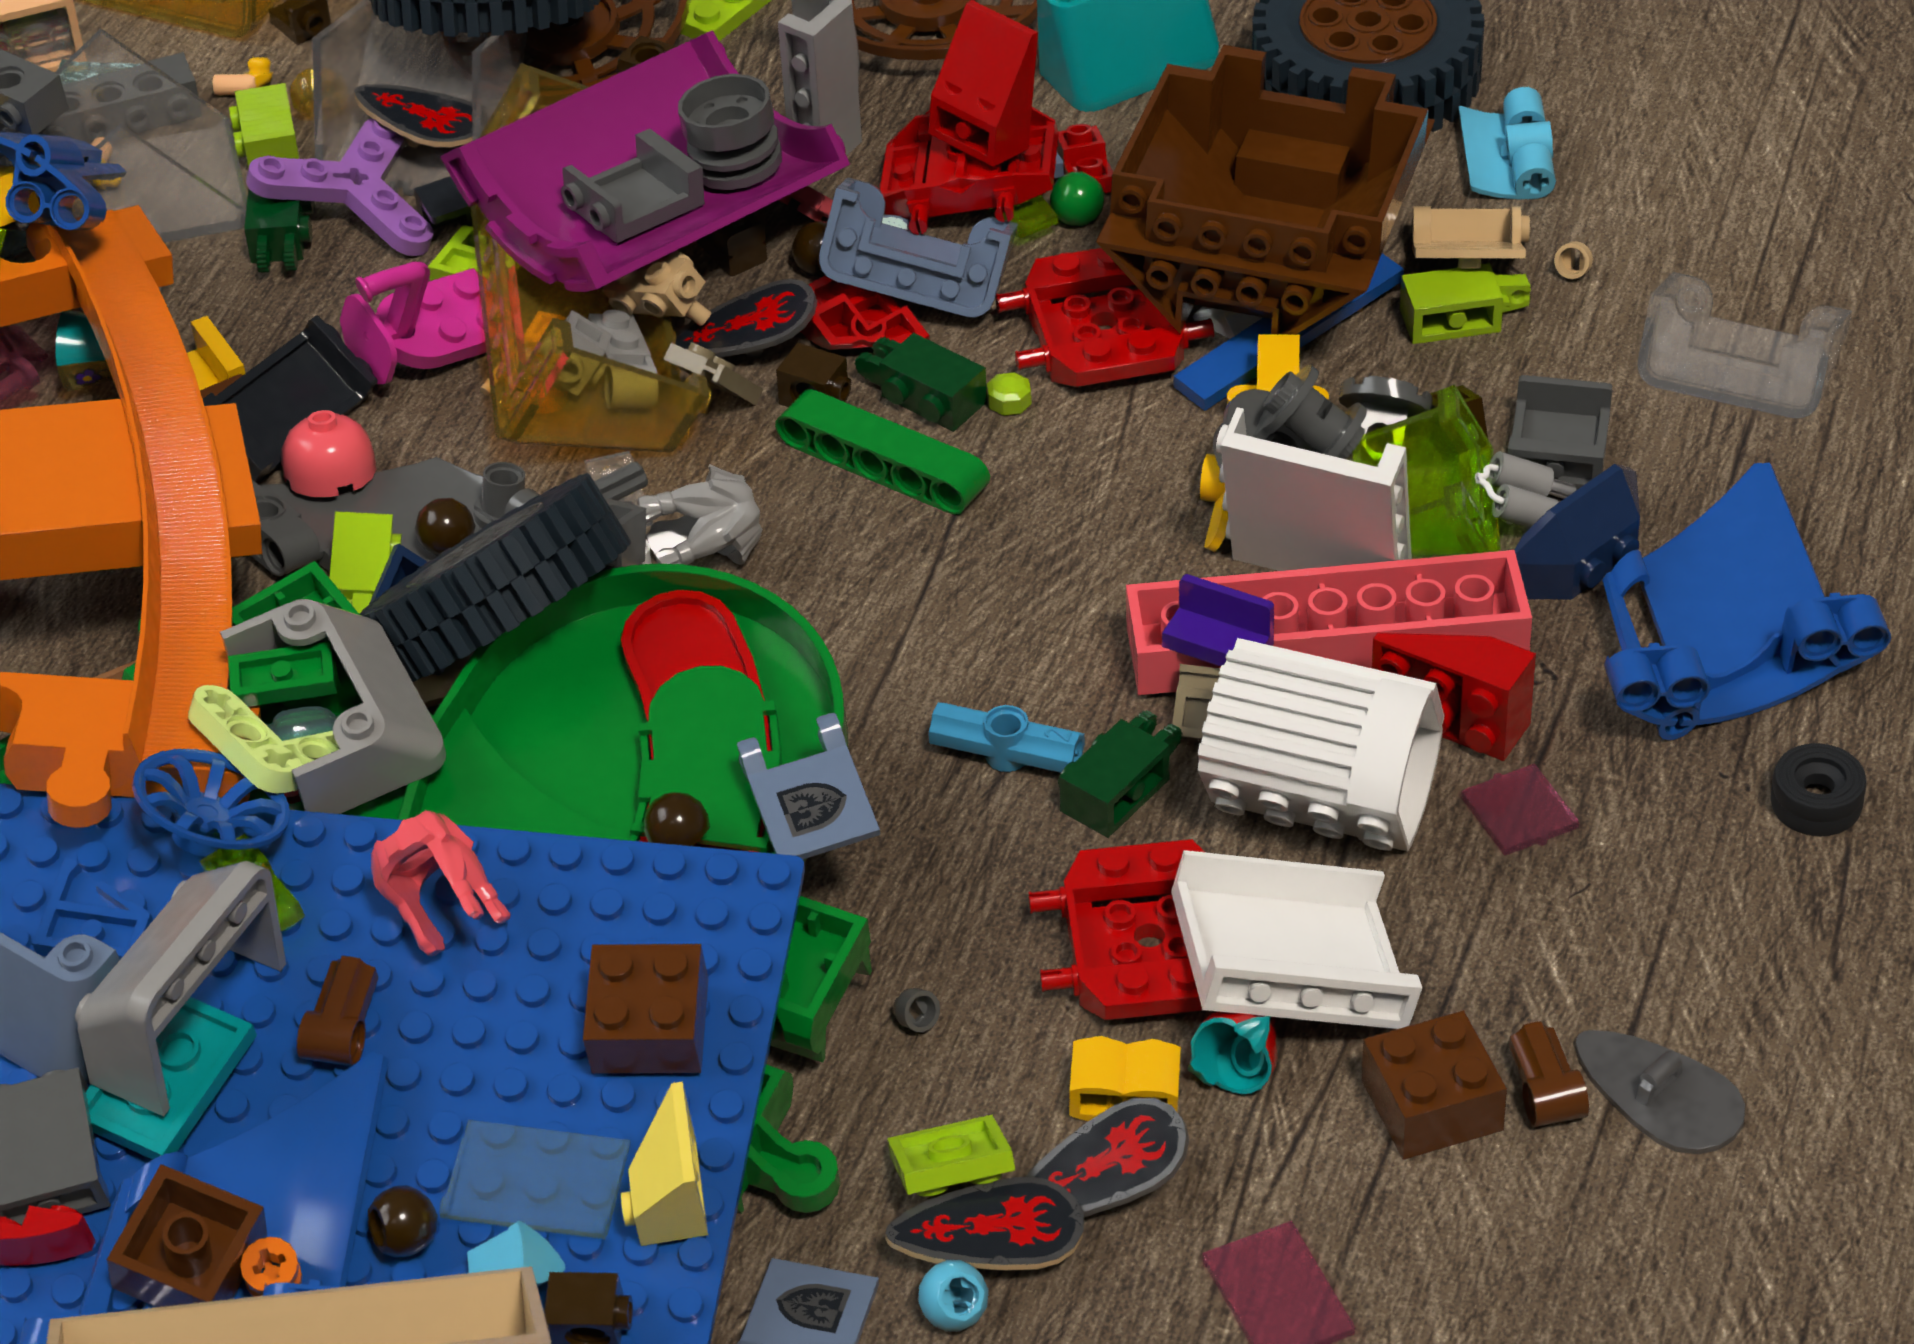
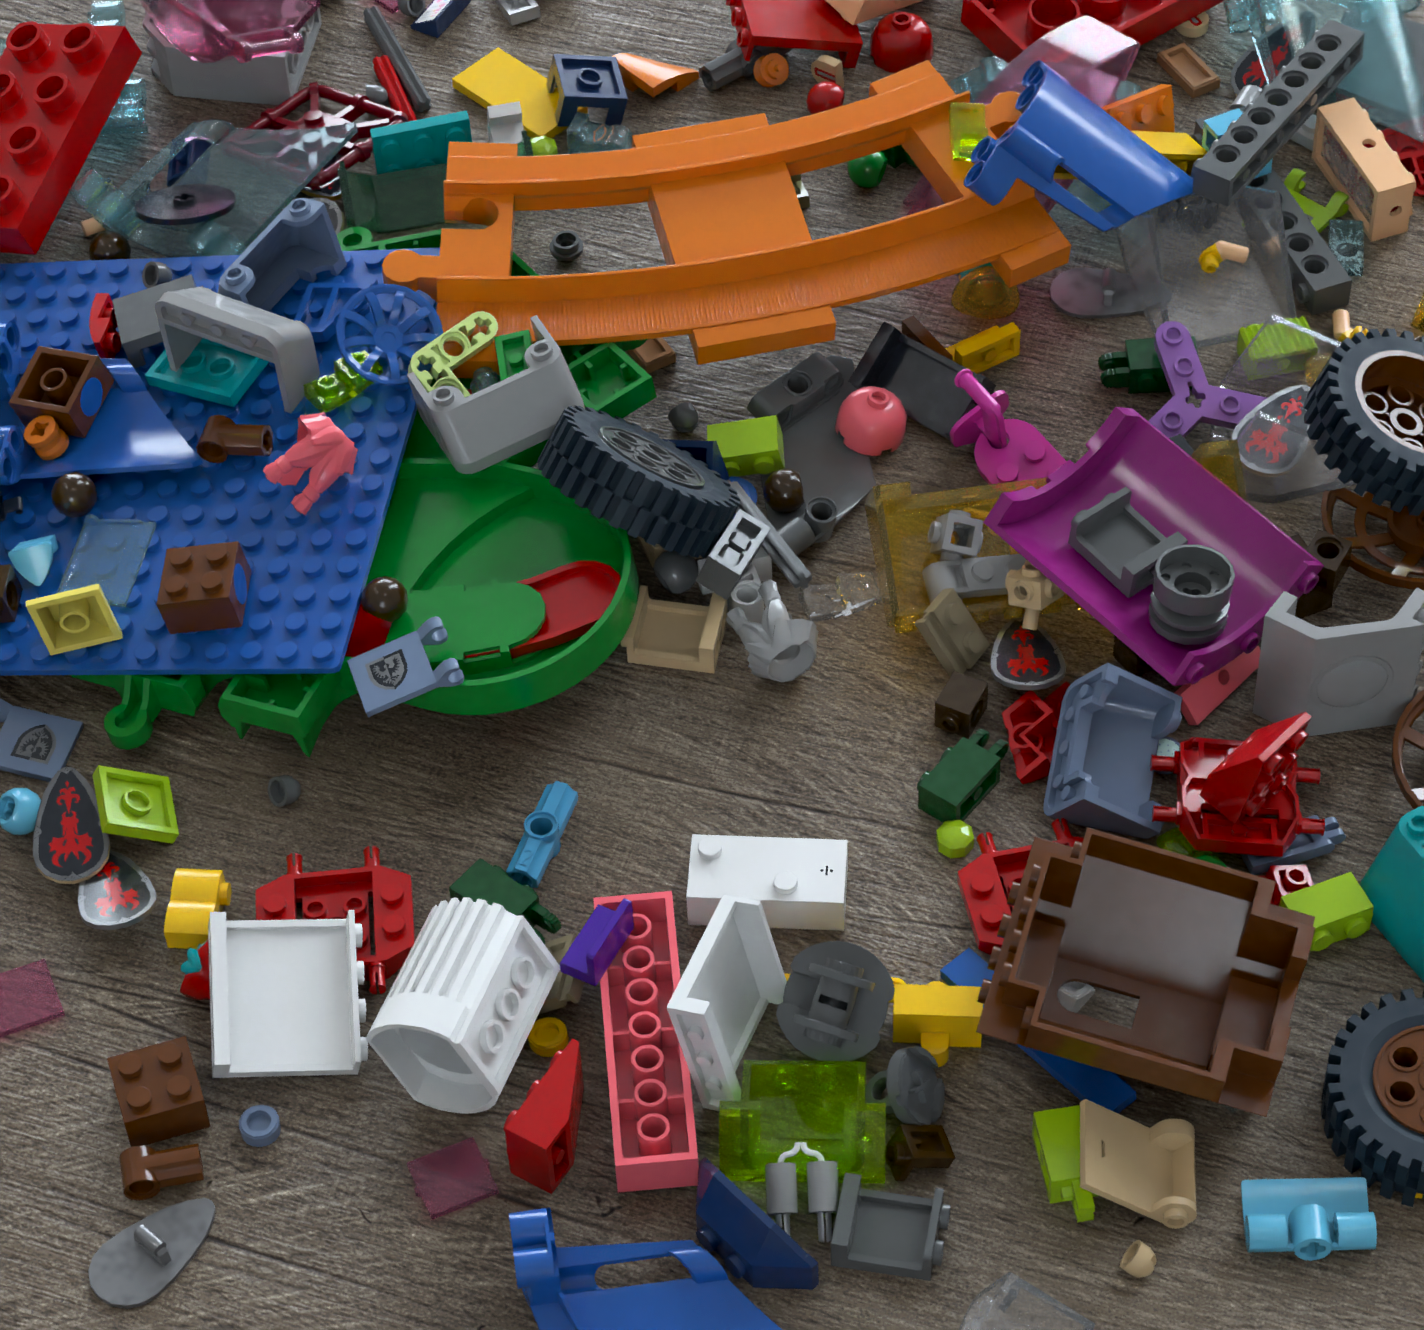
camera: 90 degrees right, 5 degrees up
green beam [775,389,990,514] -> none
none -> sand blue tile [239,1105,281,1147]
none -> white brick [686,834,848,931]
none -> lime hinge [1280,872,1374,951]

